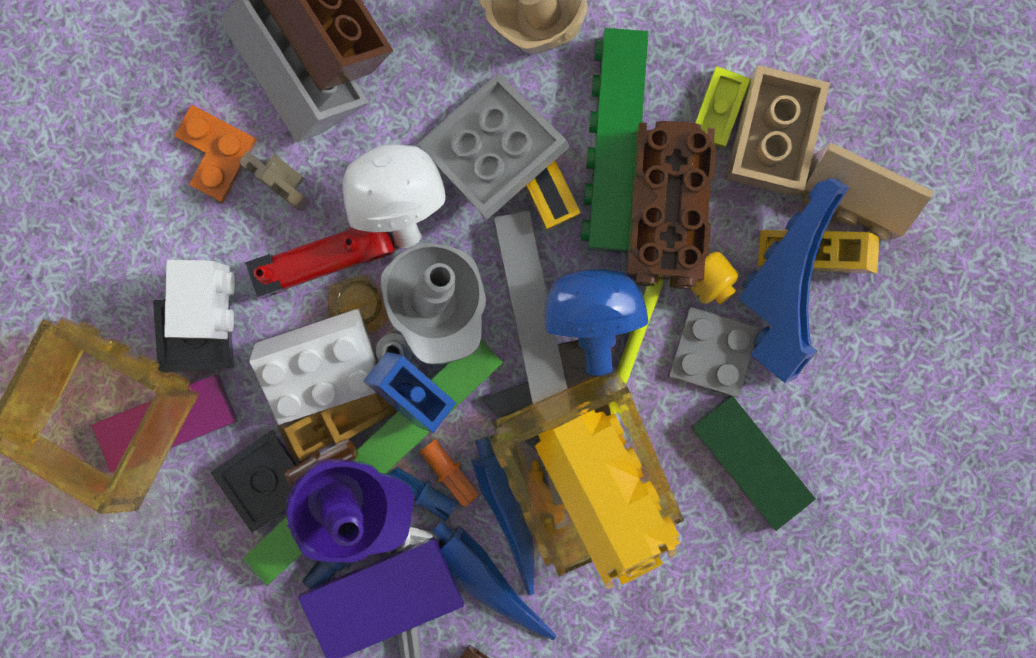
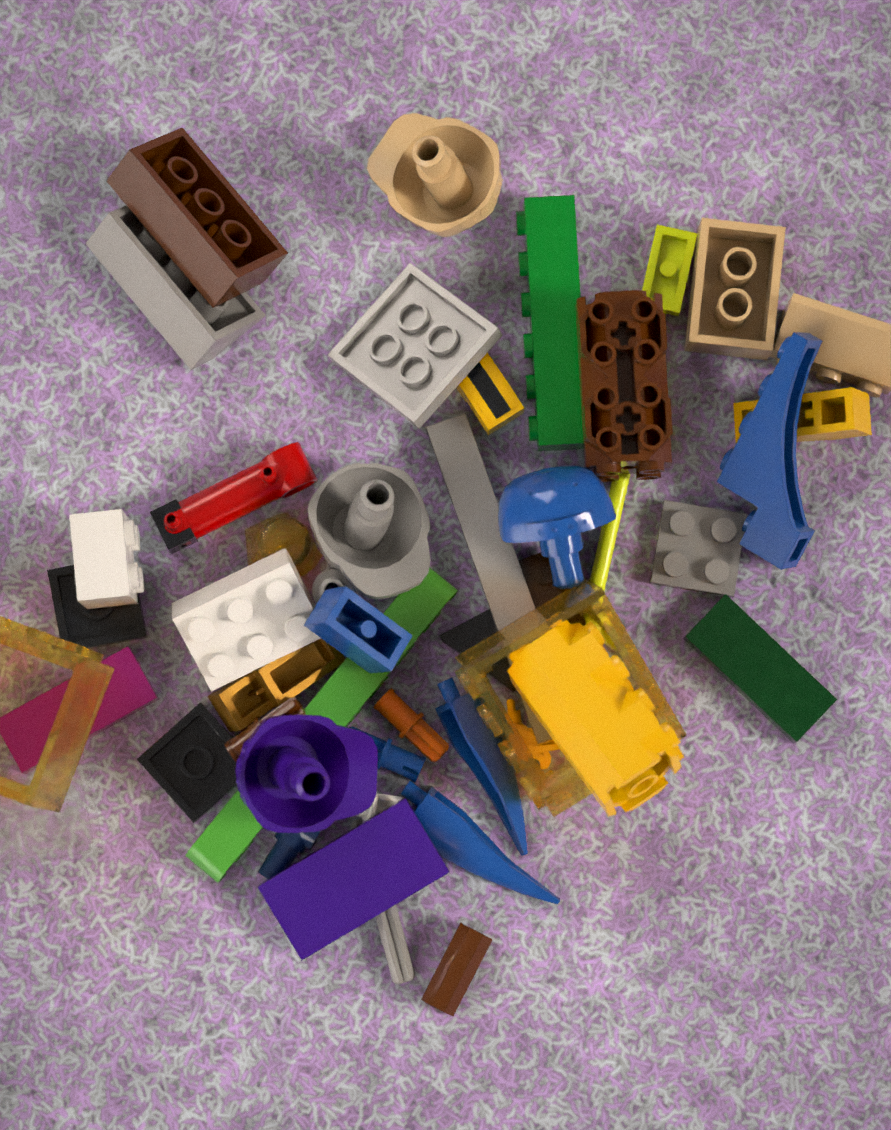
camera: 10 degrees left, 5 degrees down
orange plate [174,104,257,203] -> none
dark tan plate [239,151,310,211] -> none
white piece [343,144,446,248] -> none
yellow head [690,251,739,305] -> none

